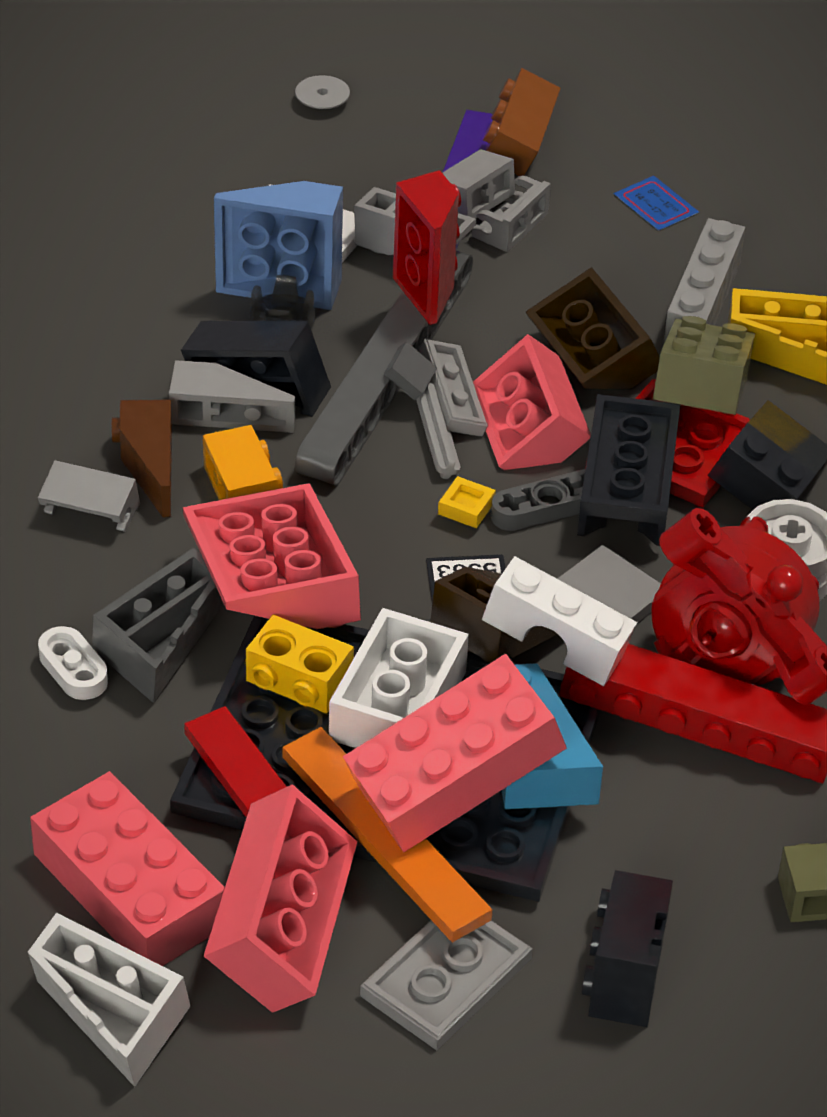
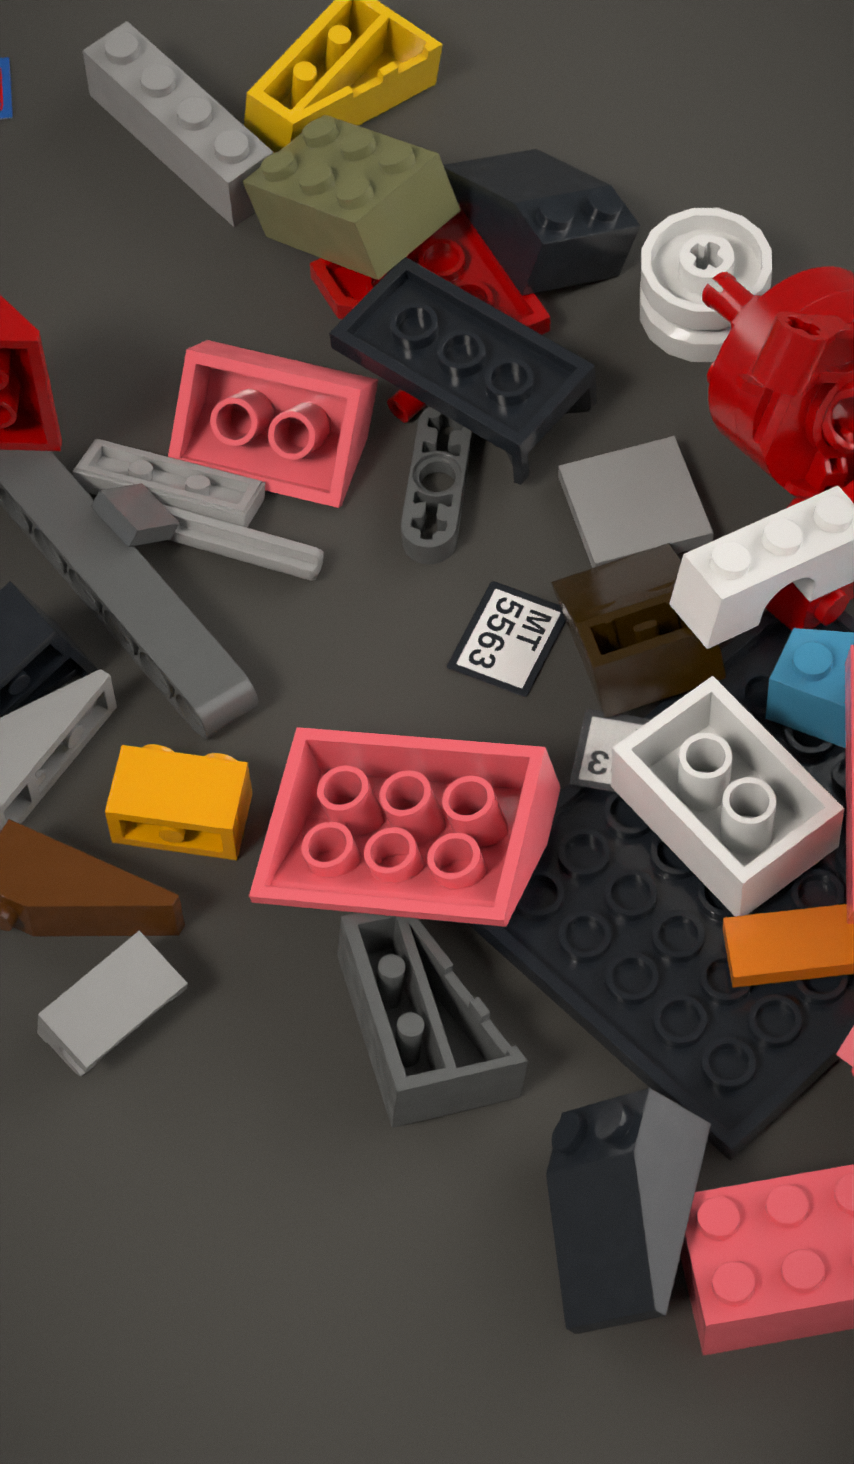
camera: 55 degrees left, 15 degrees up
white plate [38,626,108,700] -> none
red tile [184,706,287,818] -> none
yellow brick [246,614,354,714] -> none
yellow plate [438,476,496,529] -> none
dark brown slope [525,267,660,389] -> none
none -> black slope [546,1088,711,1334]

